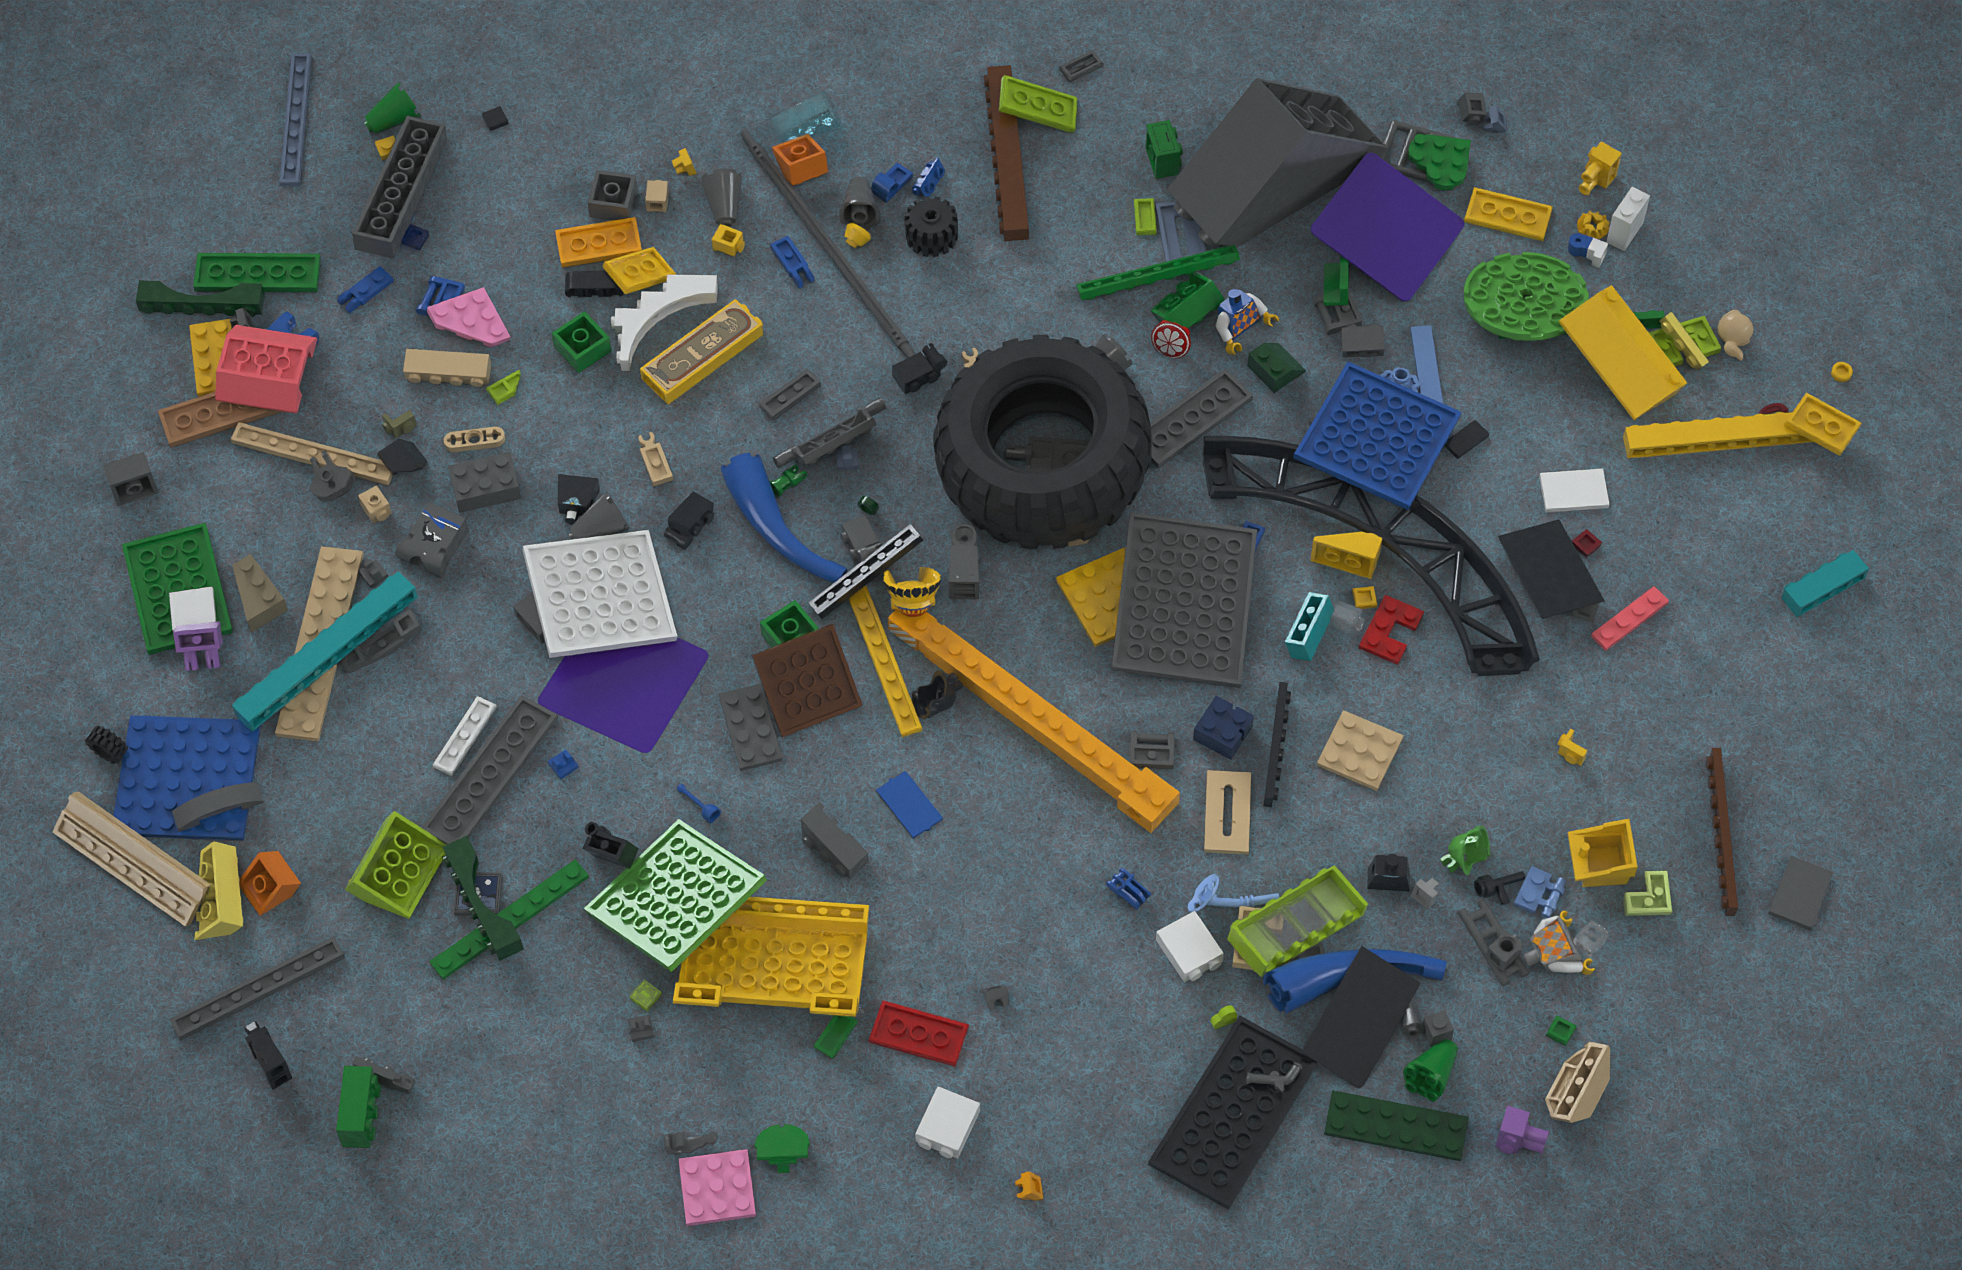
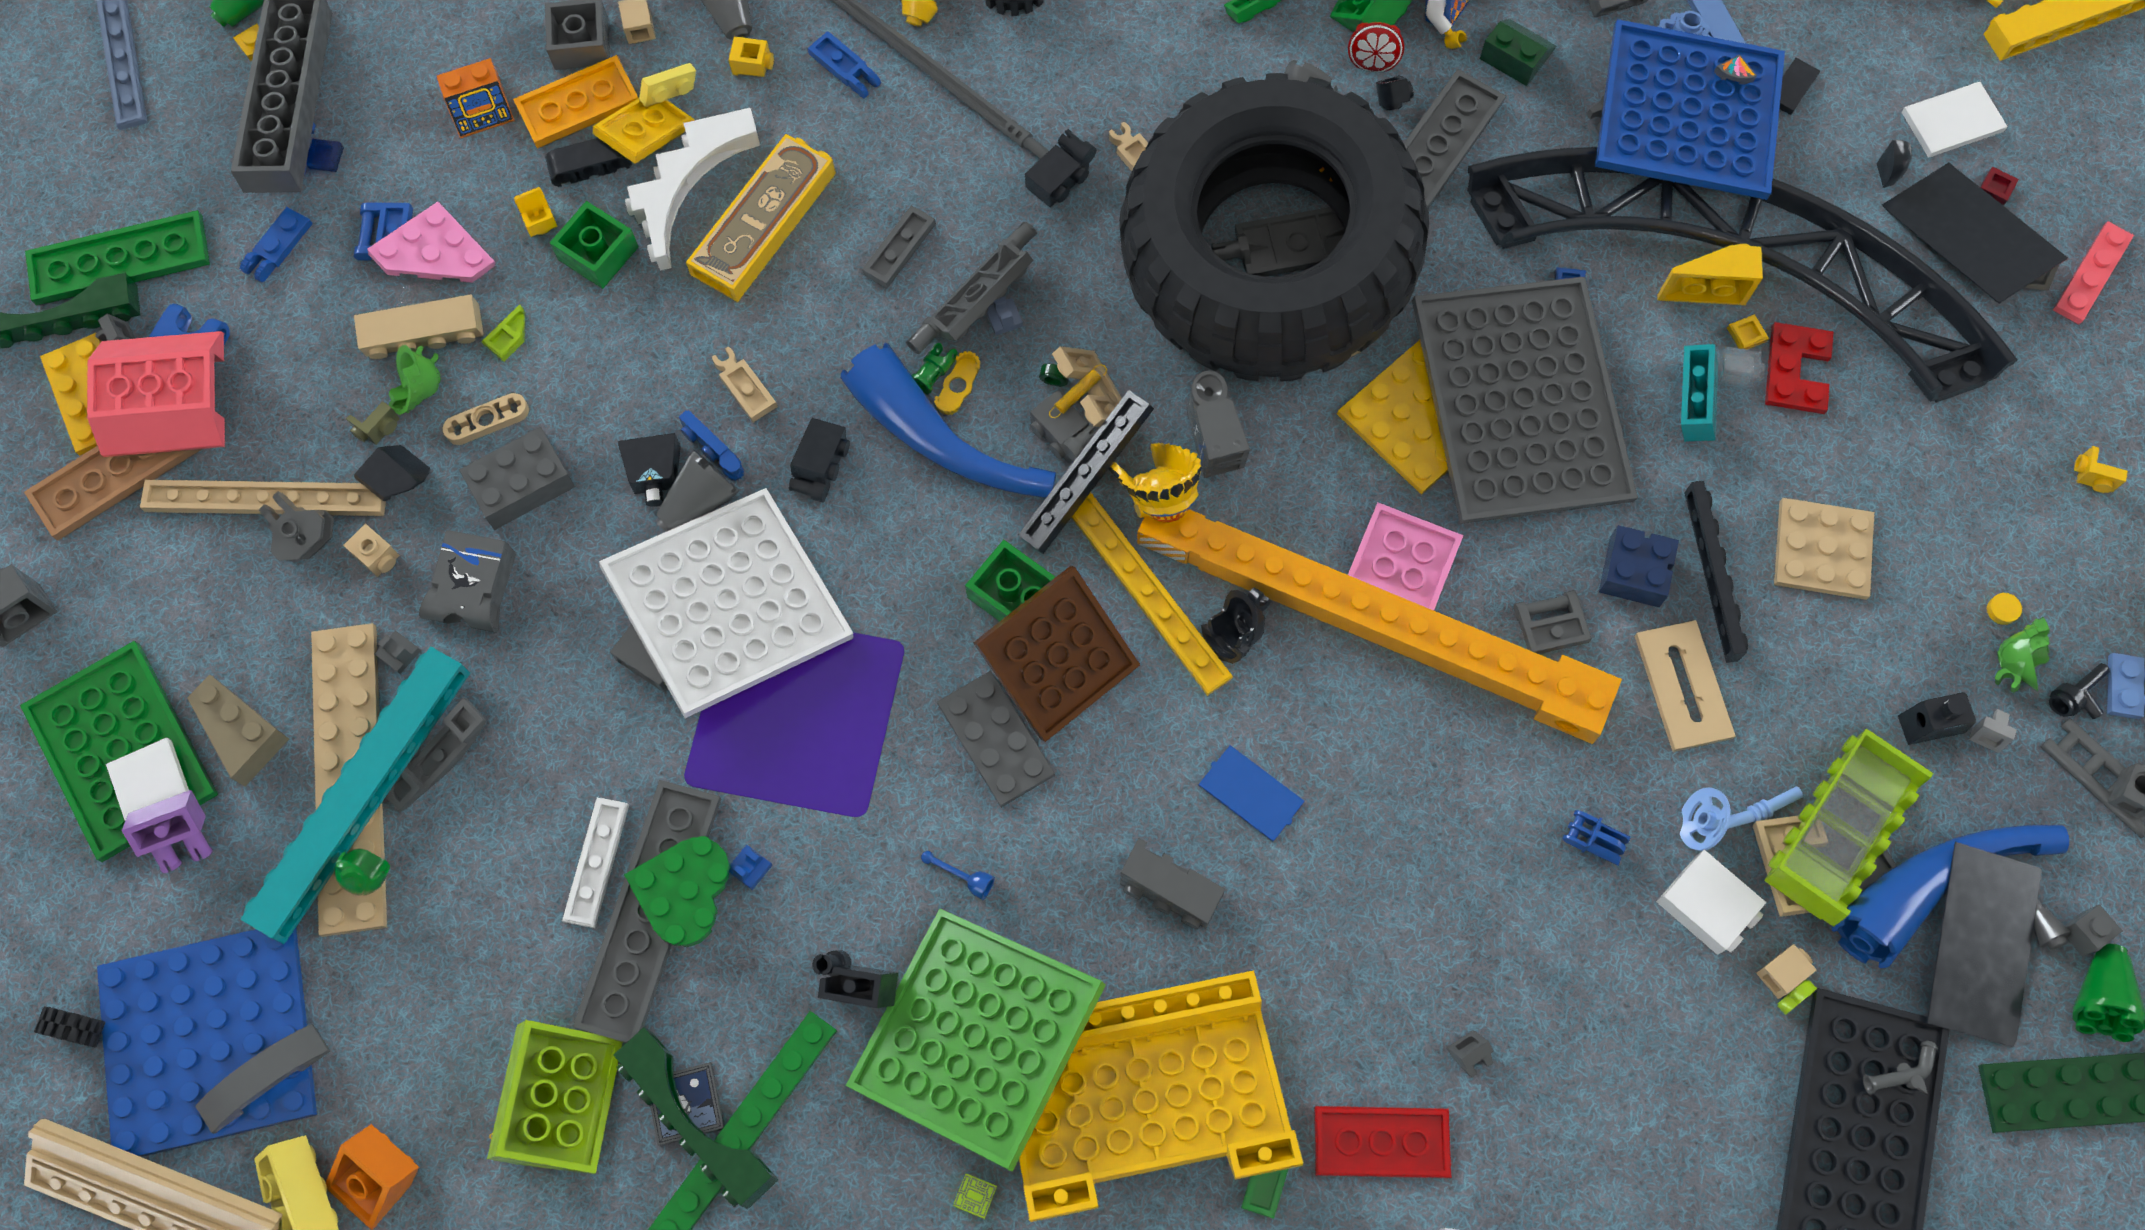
camera: 15 degrees left, 10 degrees up
none -> green hair [335,848,390,896]
none -> bright green helmet [388,345,441,415]
none -> slope [436,58,514,139]
none -> yellow bracket [514,187,558,237]
none -> green plate [624,836,731,947]
none -> light yellow plate [639,63,696,107]
none -> blue hinge [679,410,744,481]
none -> yellow piece [934,351,980,415]
none -> yellow piece [1049,364,1107,418]
none -> tan plate [1052,346,1122,427]
none -> bright pink plate [1348,502,1464,610]
none -> black plate [1376,75,1414,110]
none -> tile [1714,55,1757,84]
none -> tan brick [1756,944,1817,999]
none -> black brick [1876,140,1912,188]
none -> yellow tile [1987,593,2022,625]

